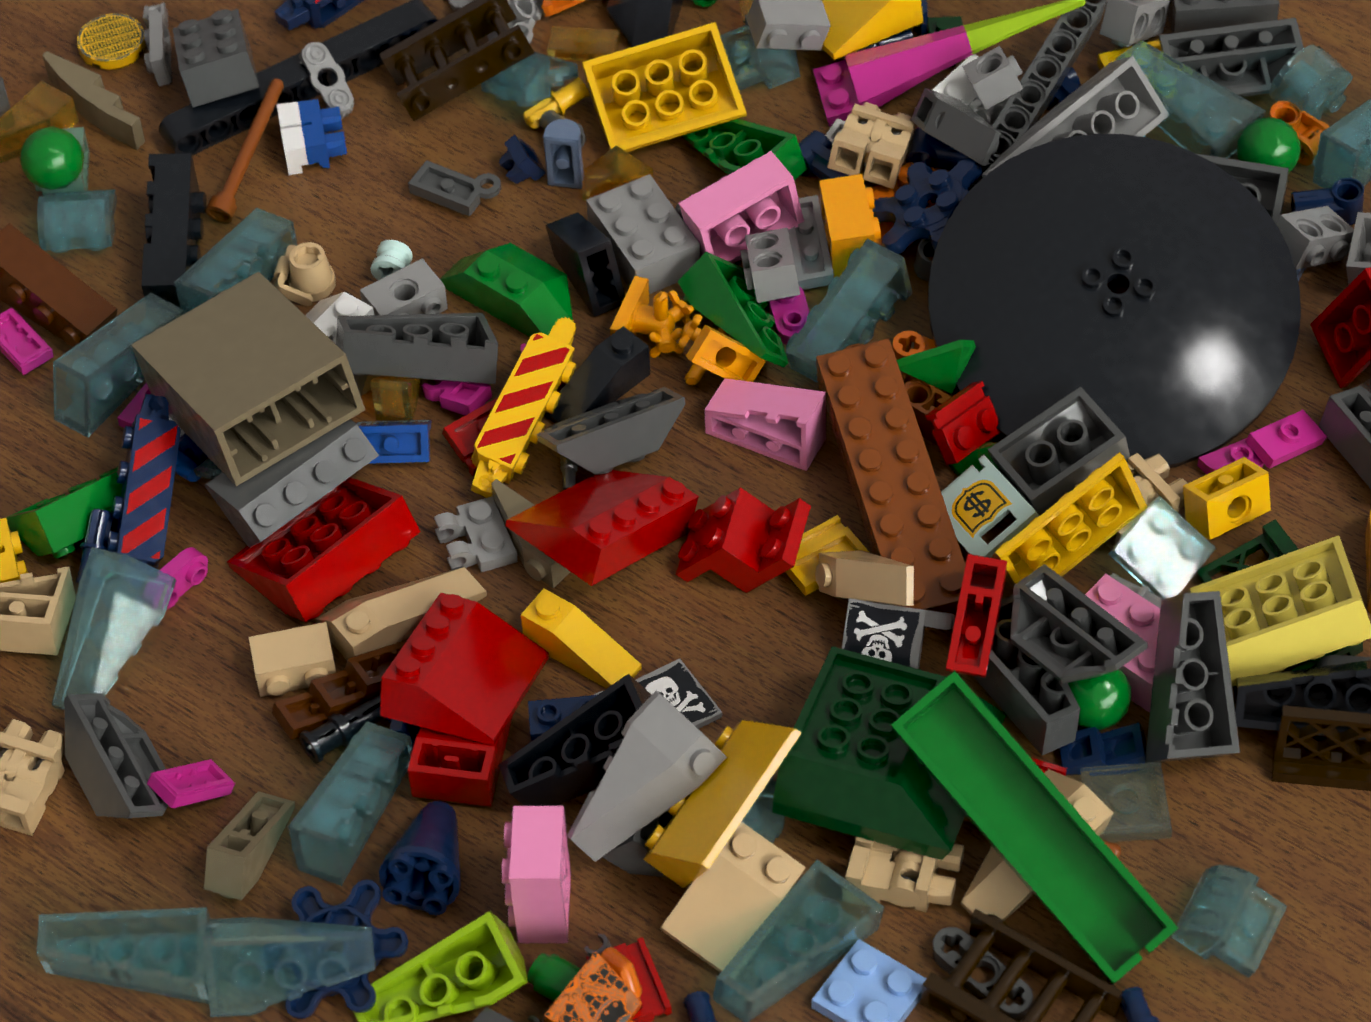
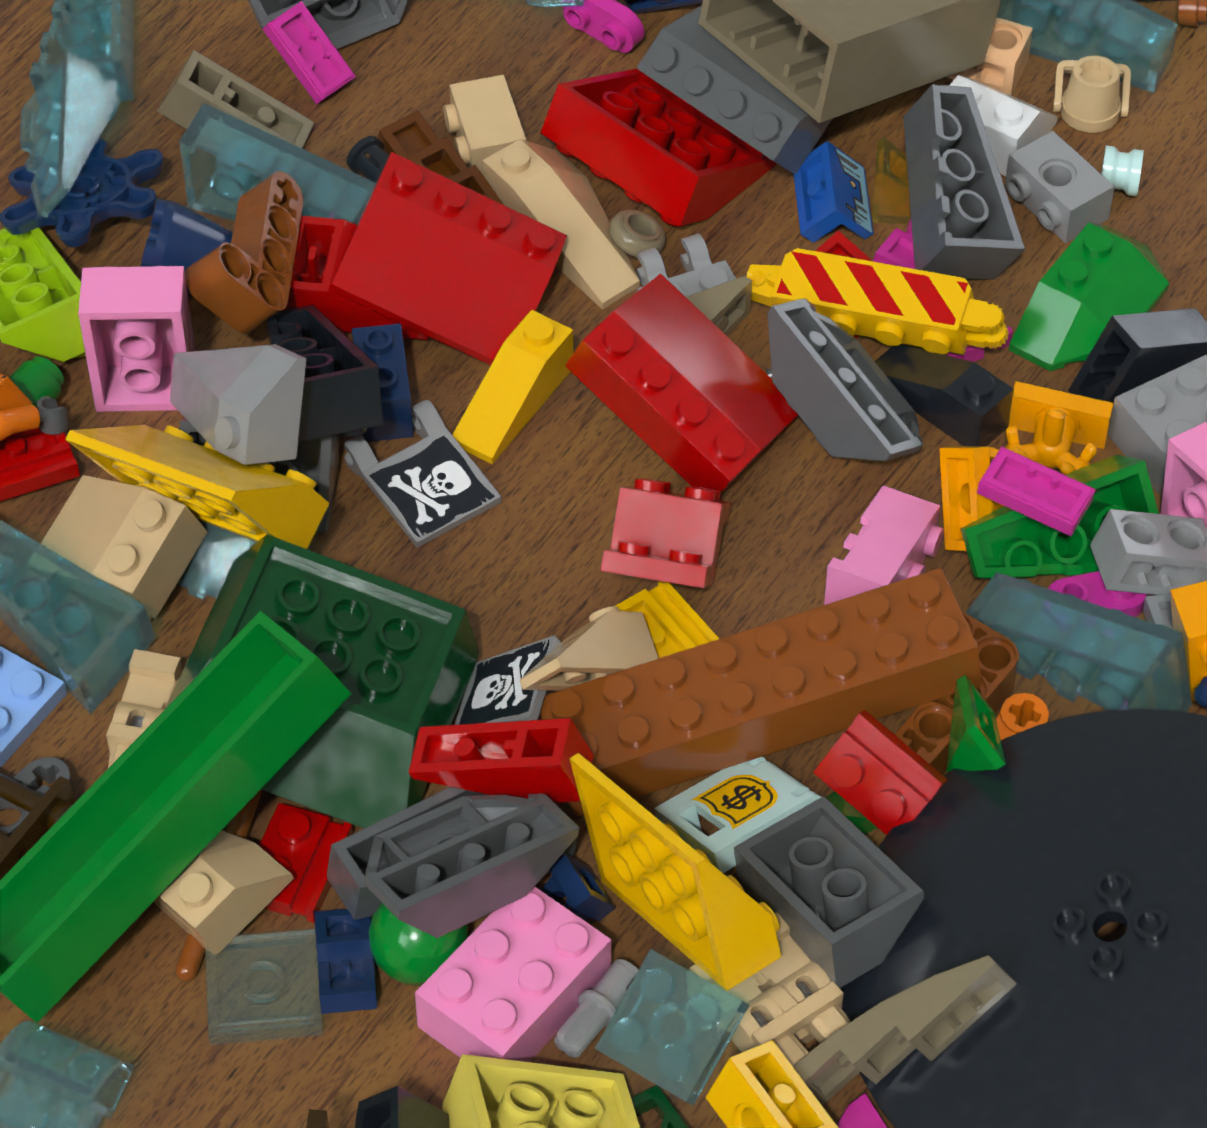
camera: 85 degrees right, 0 degrees up
dark grey wedge [1145,591,1240,763] -> none
none -> dark orange beam [185,171,303,333]
none -> dark tan piece [609,209,666,258]
none -> dark tan slope [793,955,1017,1106]
none -> dark pink plate [977,446,1096,536]

